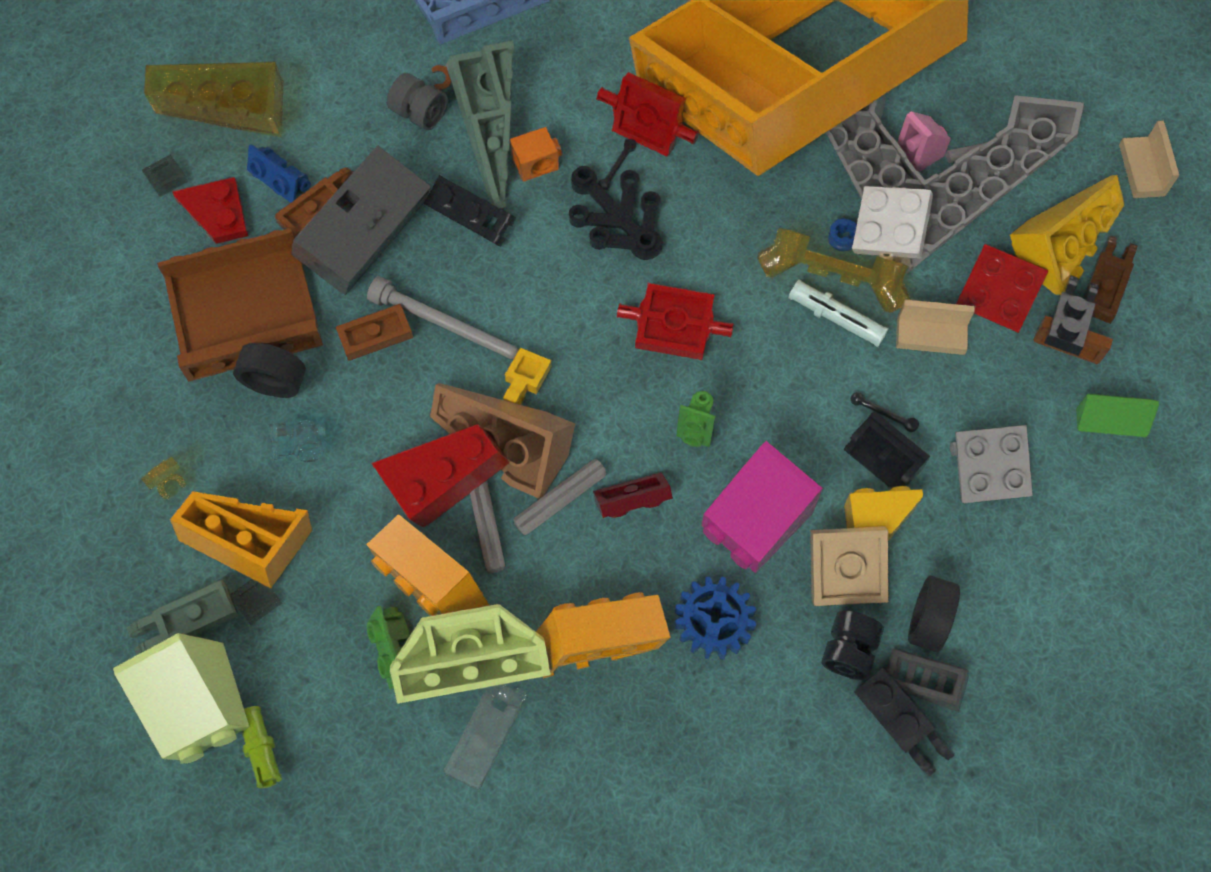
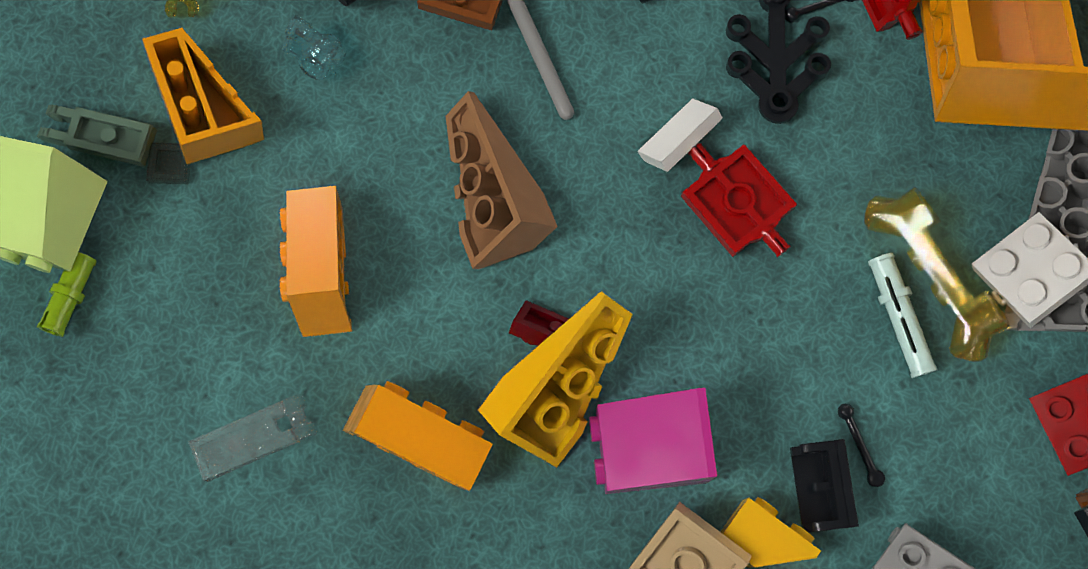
camera: 40 degrees right, 10 degrees up
bright green hinge [367,606,410,689] -> none
red wedge [371,424,510,528] -> none
yellowish green wedge [390,604,550,704] -> none
light grey axle [470,480,505,573] -> none
yellow plate [503,347,552,405] -> none
light grey axle [514,459,606,535] -> none
blue gear [675,576,756,659] -> none
bright green hinge [676,391,716,447] -> none
blue bush [828,218,857,252] -> none
tan panel [896,299,974,355] -> none
none -> yellow wedge [478,291,633,467]
none -> white tile [638,98,722,172]

